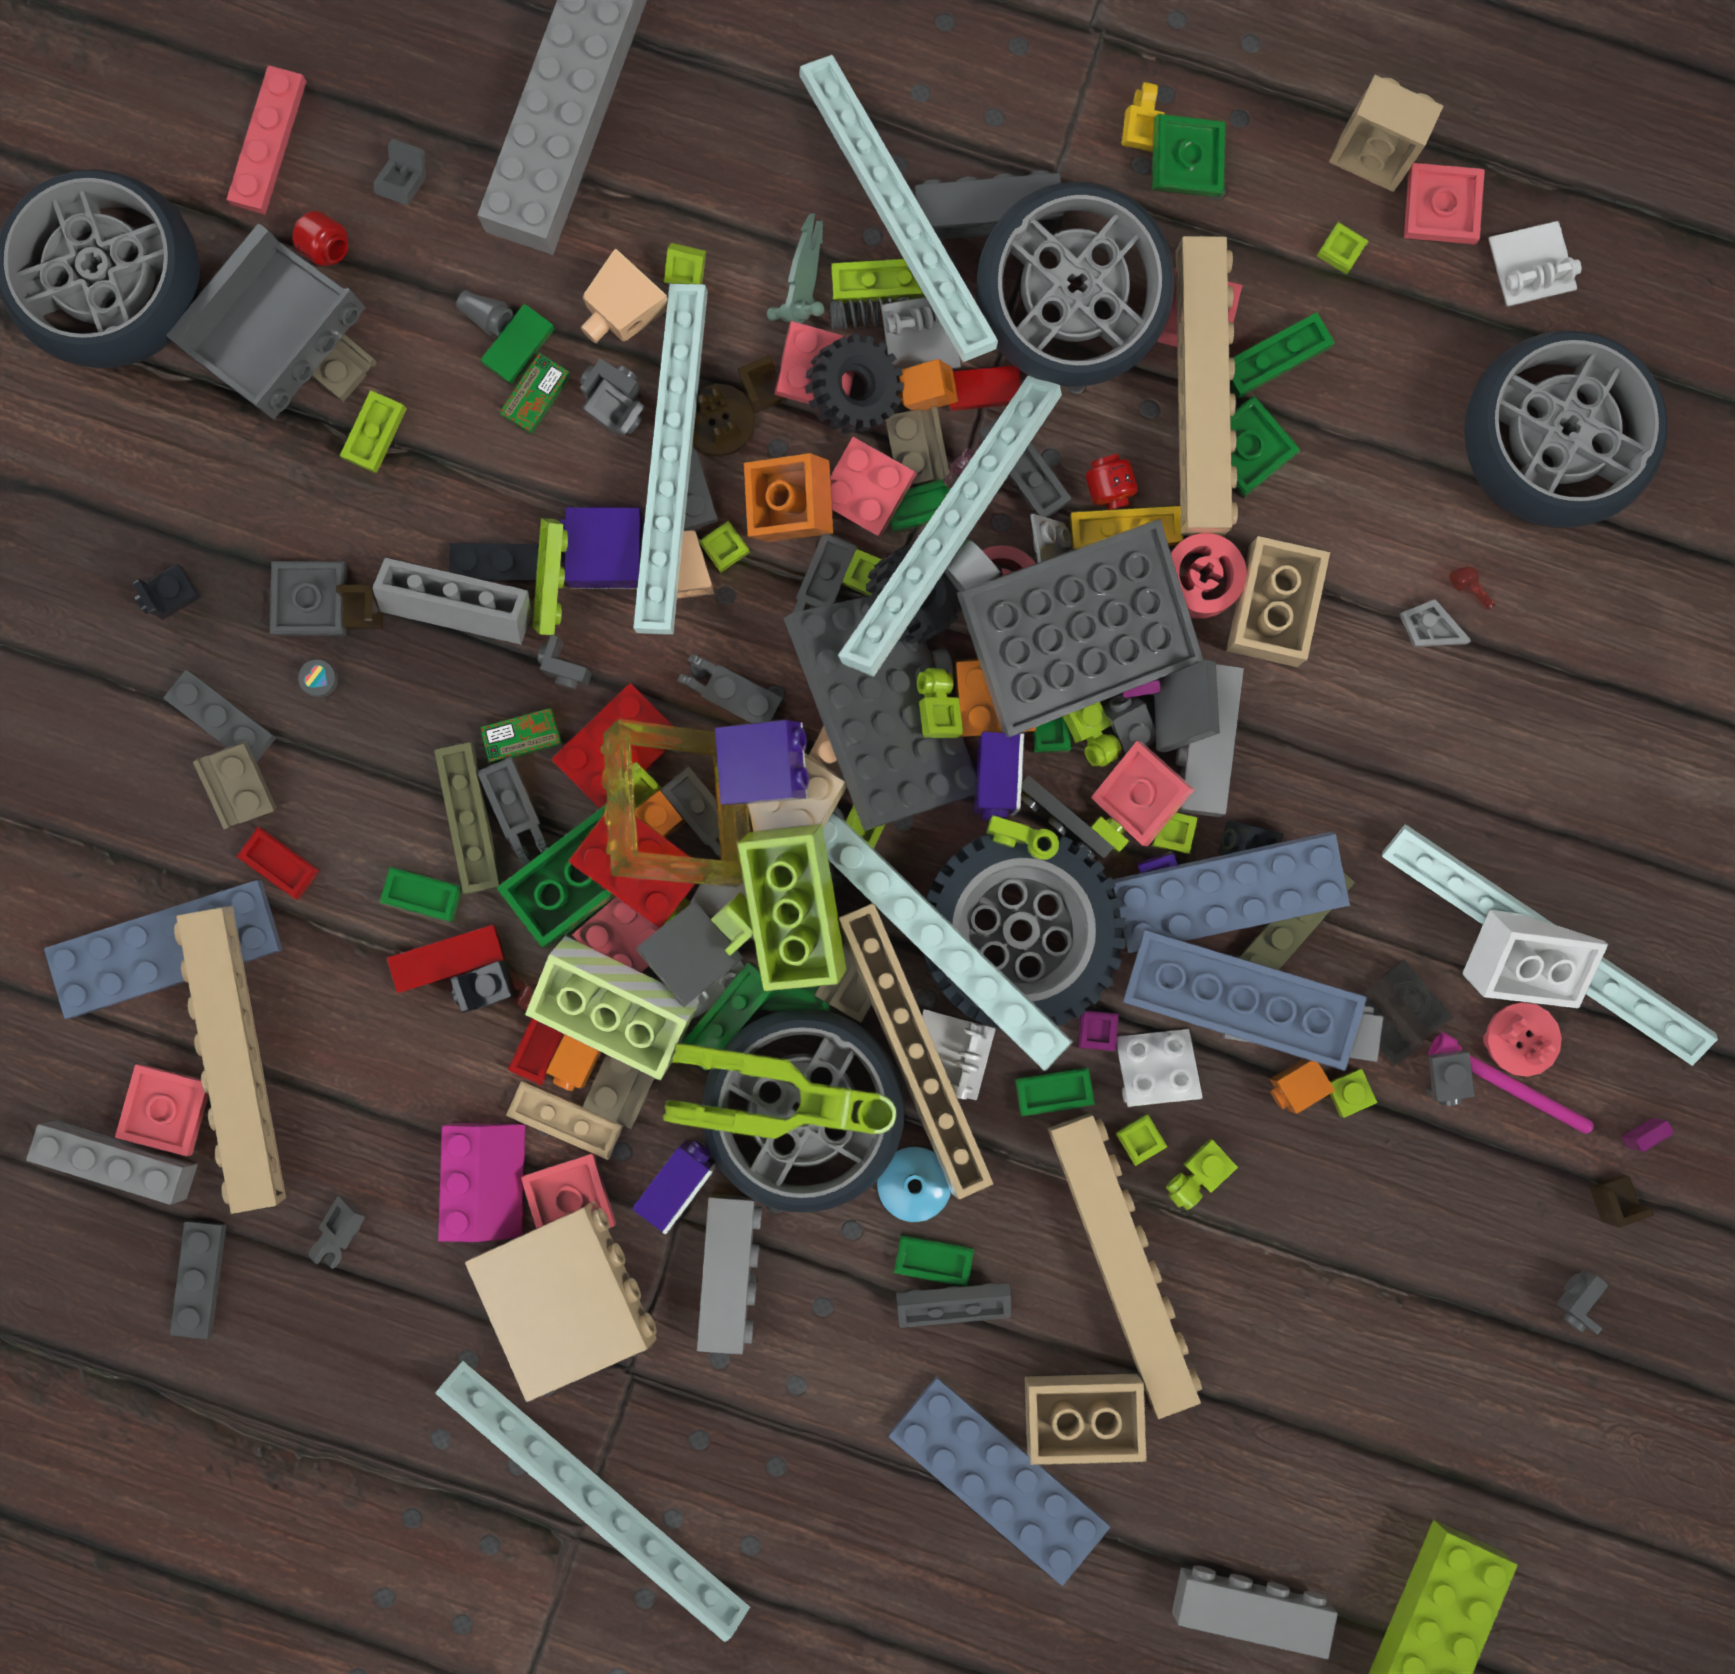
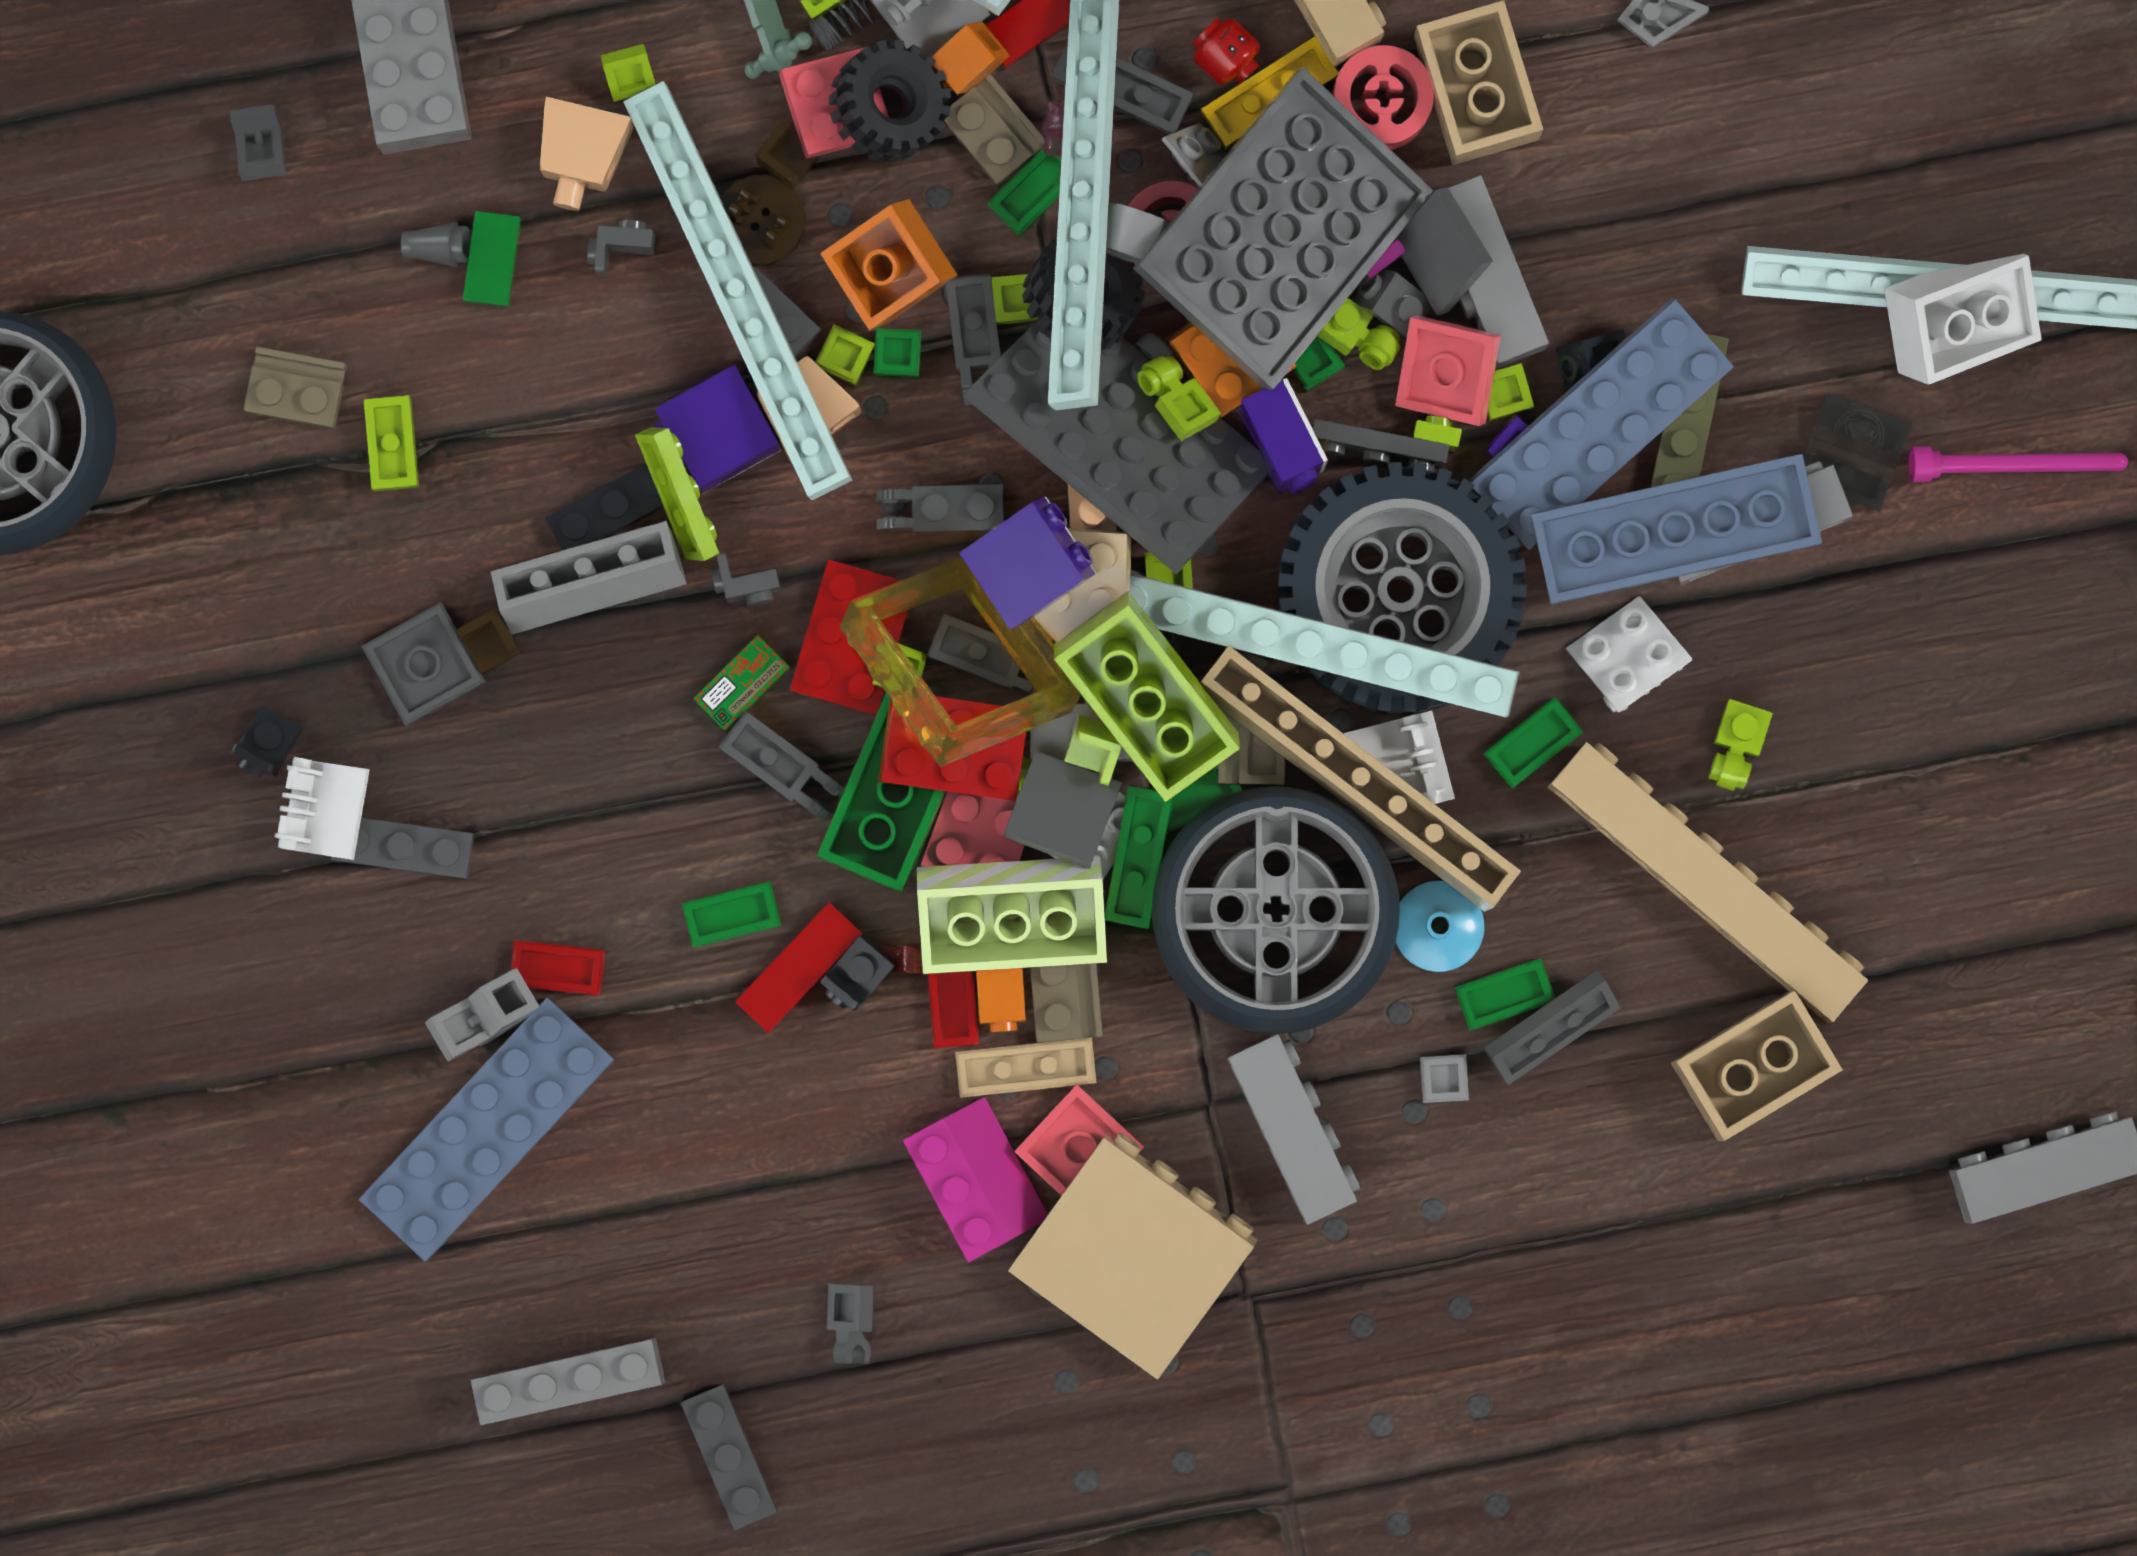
camera: 25 degrees left, 0 degrees up
coral plate [115,1064,209,1156] -> none
dark grey panel [166,223,366,420] -> none
tan brick [174,906,286,1214] -> none
dark tan plate [193,741,277,829] -> none
coral plate [226,65,307,214] -> none
red head [293,211,348,266] -> none
dark grey tile [298,659,338,698] -> none
olive plate [434,742,502,895] -> none
light aqua plate [435,1361,750,1642] -> none
tile [499,353,571,435] -> none
dark grey bracket [581,379,644,436] -> none
orange brick [632,790,687,838] -> none
dark purple piece [632,1140,717,1235] -> none
lime piece [663,1043,896,1139] -> none
coral plate [830,437,917,538] -> none
sand blue plate [888,1375,1111,1586] -> none
lime plate [986,816,1059,860] -> none
magenta tile [1077,1011,1119,1051] -> none
lime tile [1115,1114,1167,1166] -> none
orange brick [1269,1058,1335,1114] -> none
lime plate [1330,1068,1377,1118] -> none
dark grey bracket [1426,1050,1475,1106] -> none
coral plate [1483,1002,1562,1077] -> none
none -> white hinge [275,757,370,860]
none -> light grey brick [425,968,540,1062]
none -> green tile [873,328,922,378]
none -> light grey tile [1419,1054,1469,1103]

